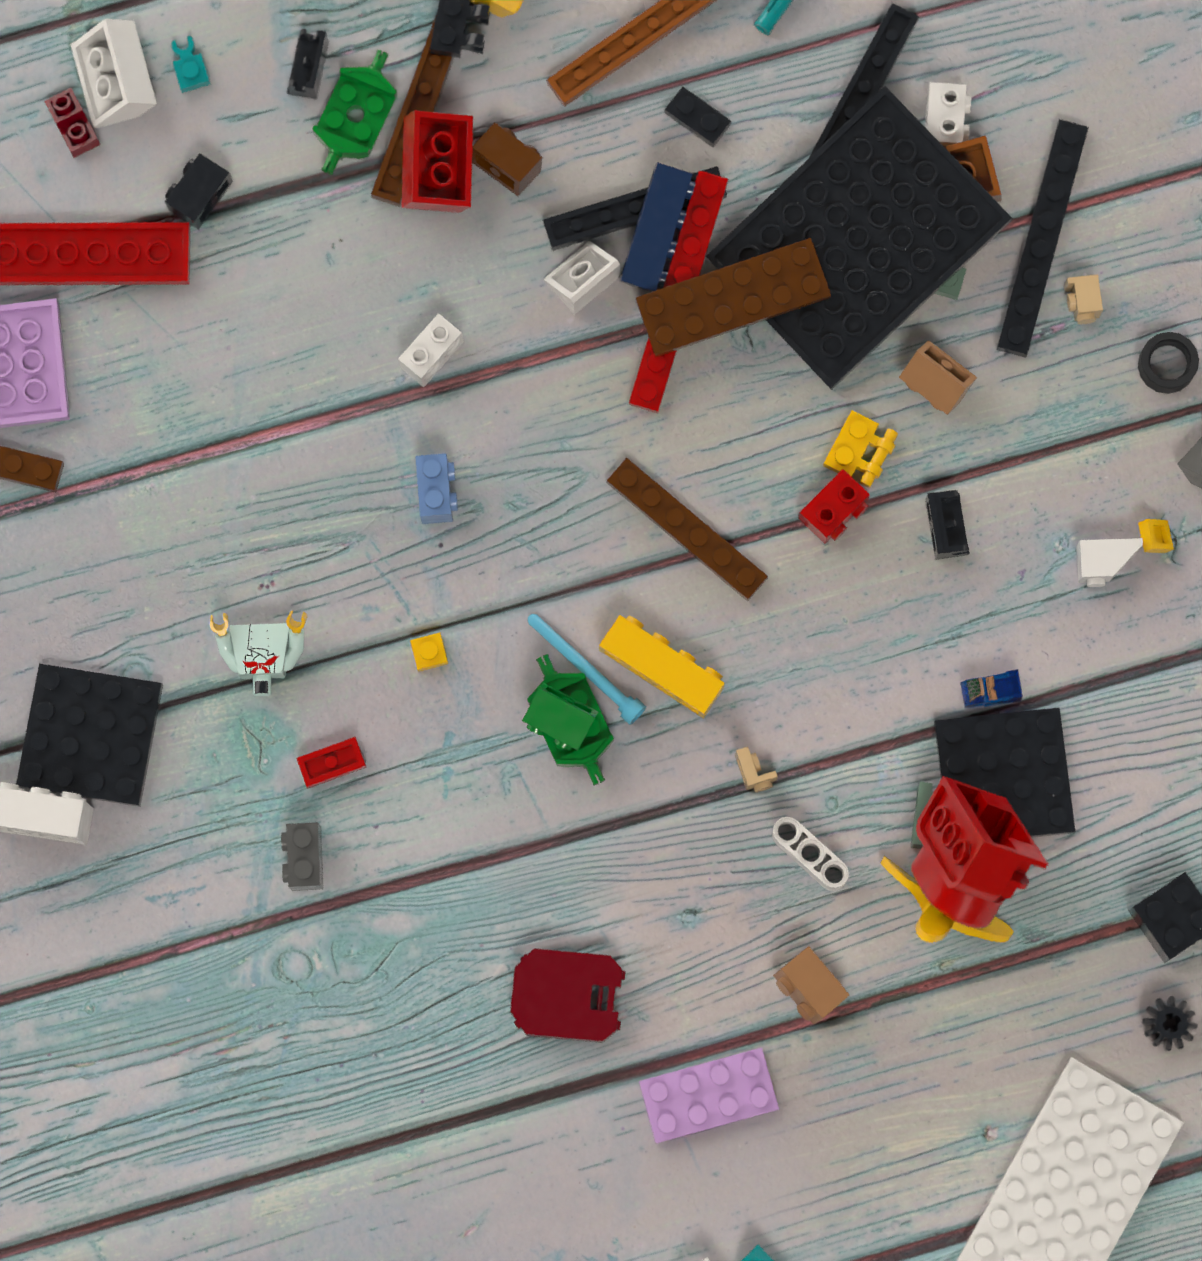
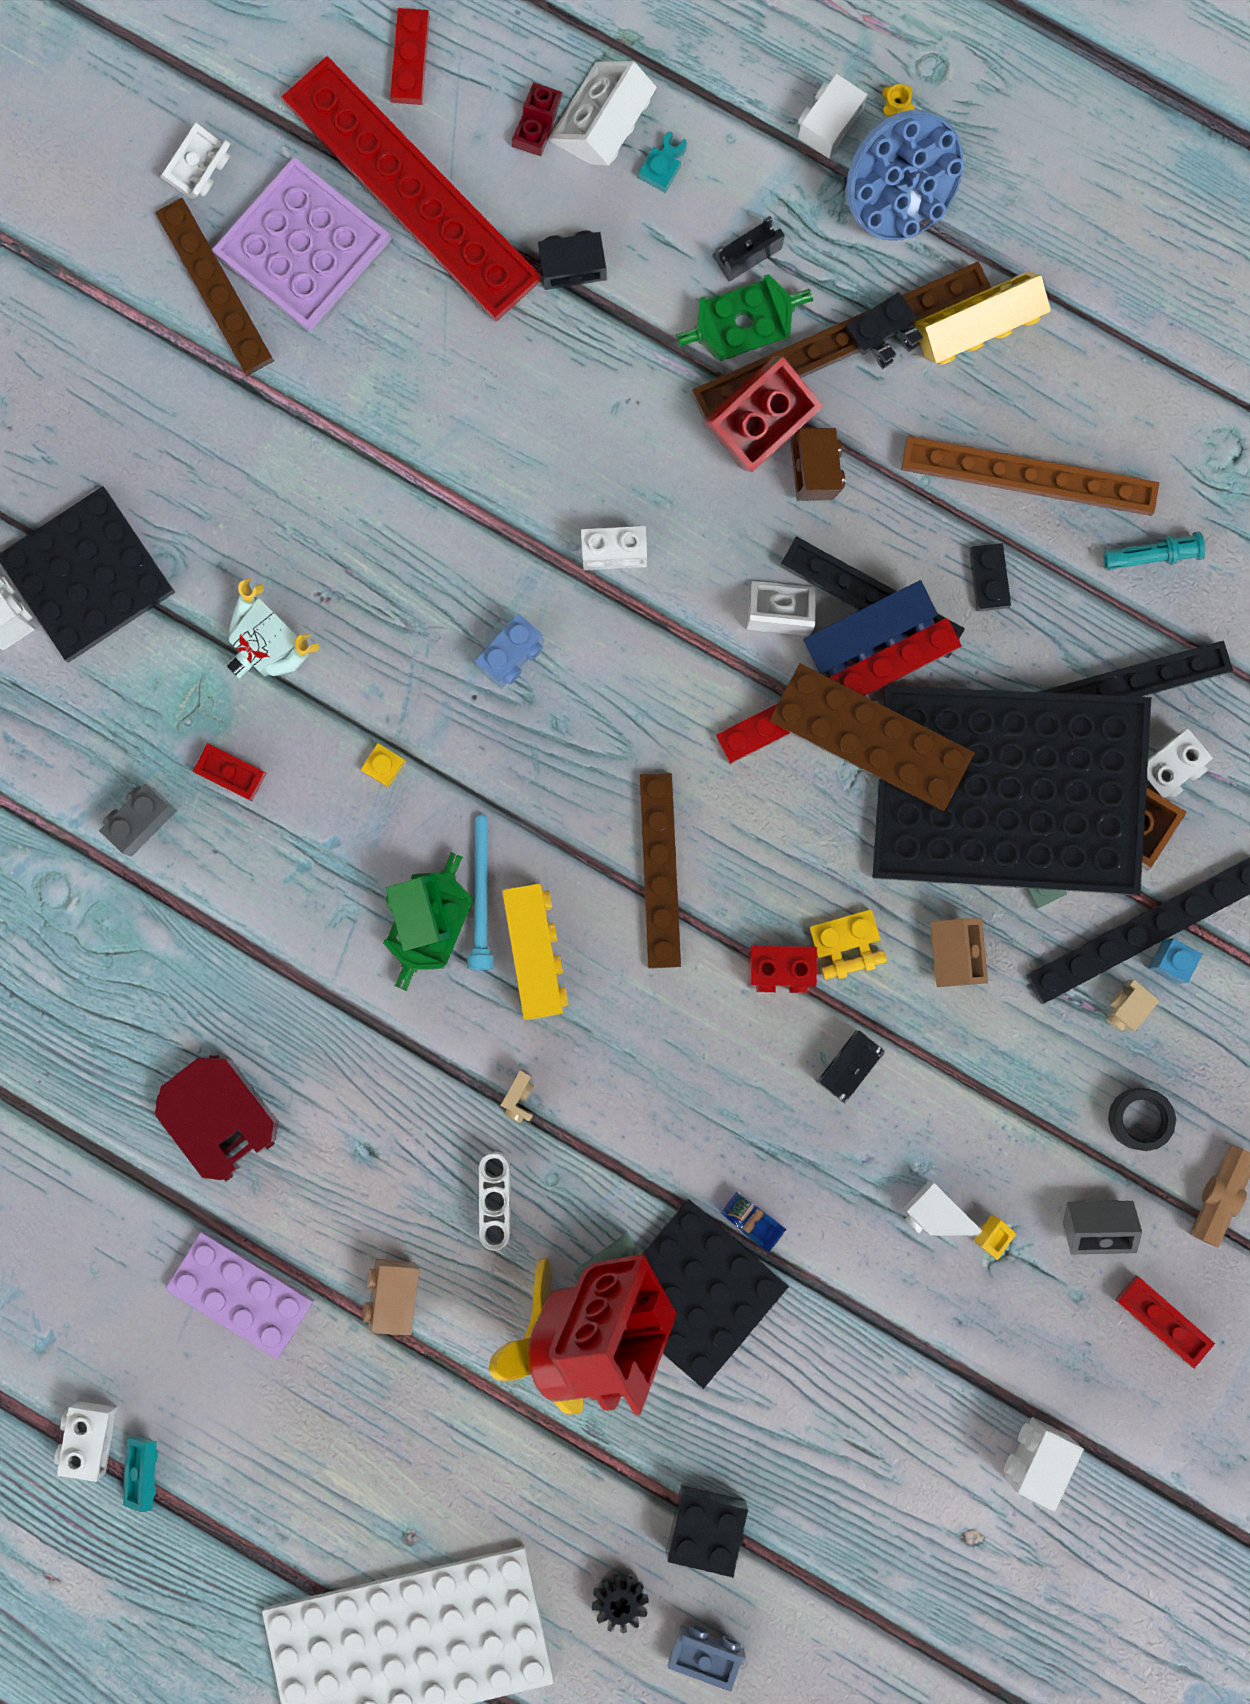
camera: 40 degrees right, 5 degrees up
none -> dark azure brick [1148,938,1203,984]

